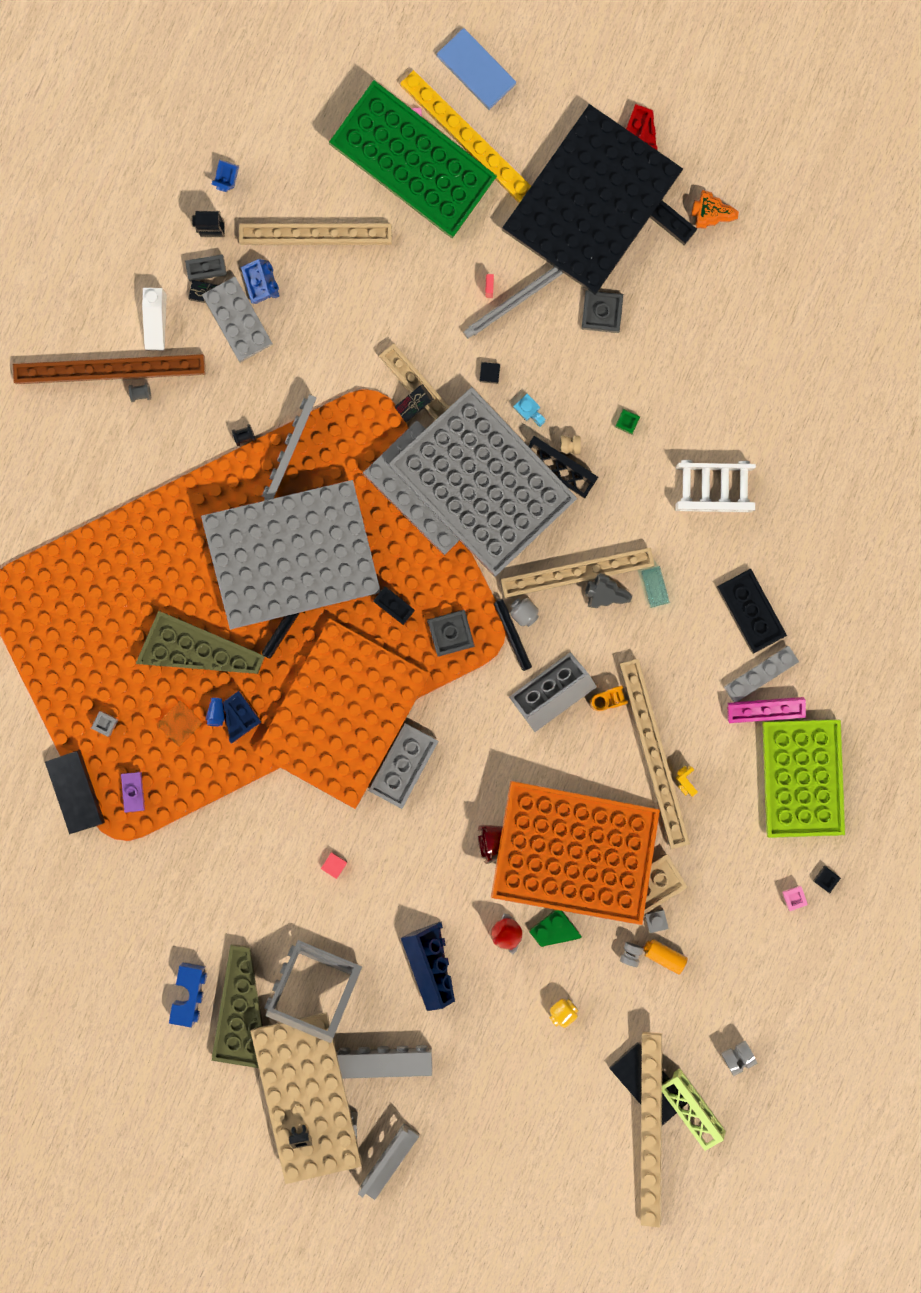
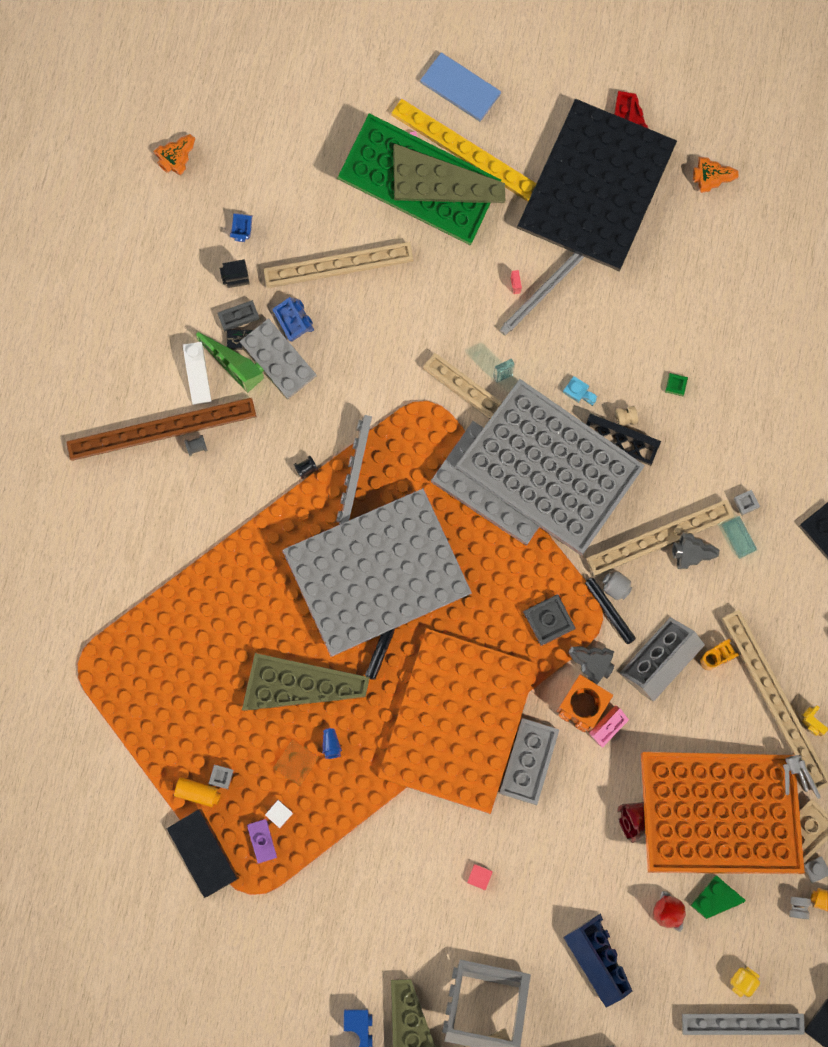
camera: 15 degrees left, 10 degrees down
dark blue wing [223,691,262,744] -> none
black plate [373,587,415,626] -> none
black tile [395,384,434,422] -> none
black tile [480,362,500,384] -> none
dark grey tile [581,290,624,333] -> none
black plate [650,200,697,246] -> none
white fence [675,460,756,512] -> none
none -> orange rock [153,134,196,176]
none -> light orange brick [174,777,221,807]
none -> bright green wedge [196,332,264,393]
none -> white tile [265,800,293,828]
none -> olive wing [393,144,506,203]
none -> clear light blue tile [493,358,515,383]
none -> orange brick [556,674,613,733]
none -> dark grey rock [568,646,615,684]
none -> bright pink plate [589,705,629,748]
none -> light grey plate [682,1013,805,1035]
none -> light grey plate [734,490,760,516]
none -> light grey plant [783,755,821,799]

